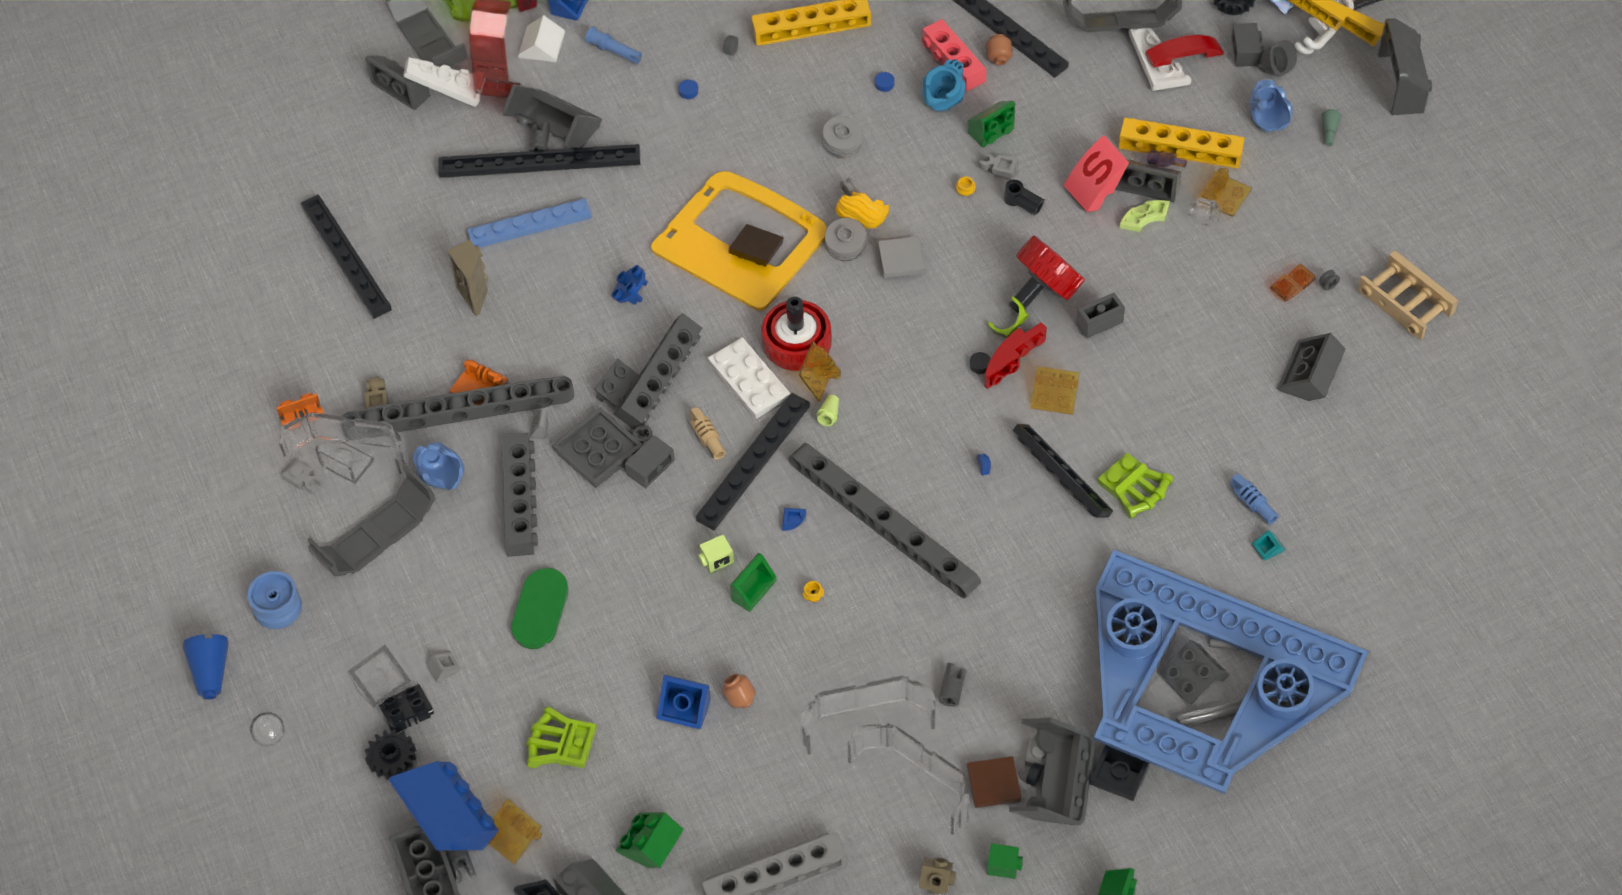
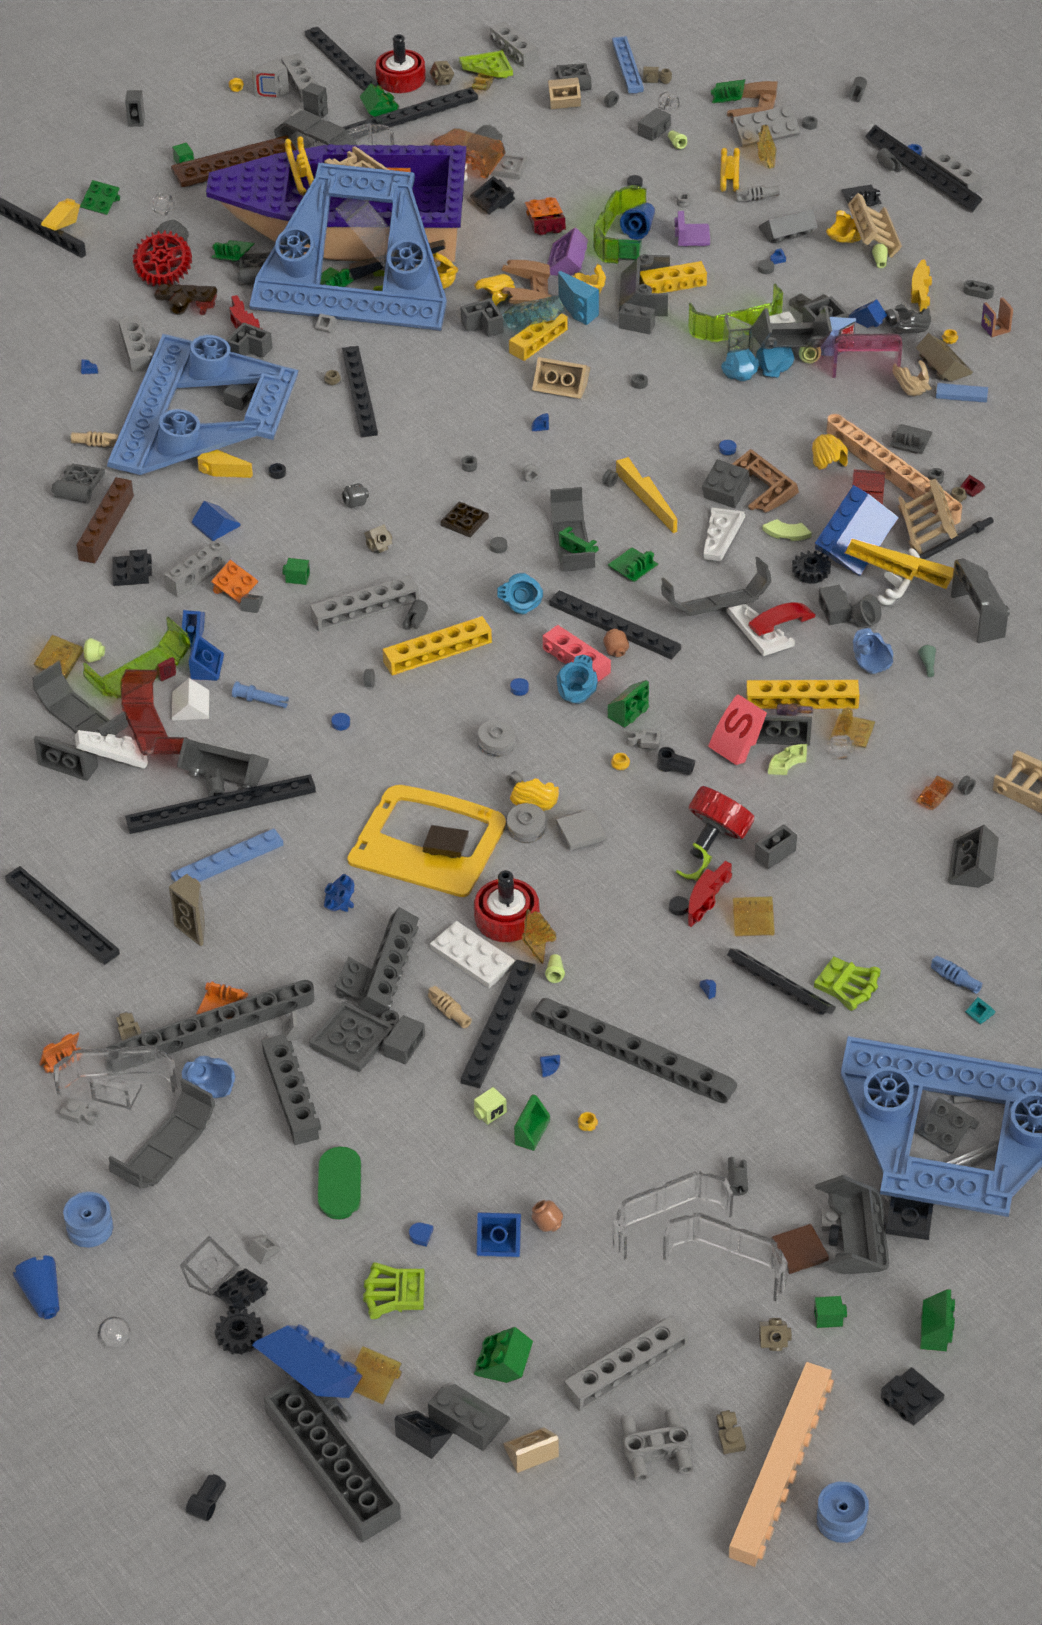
camera: 15 degrees left, 10 degrees down
none -> blue tile [409,1223,434,1247]

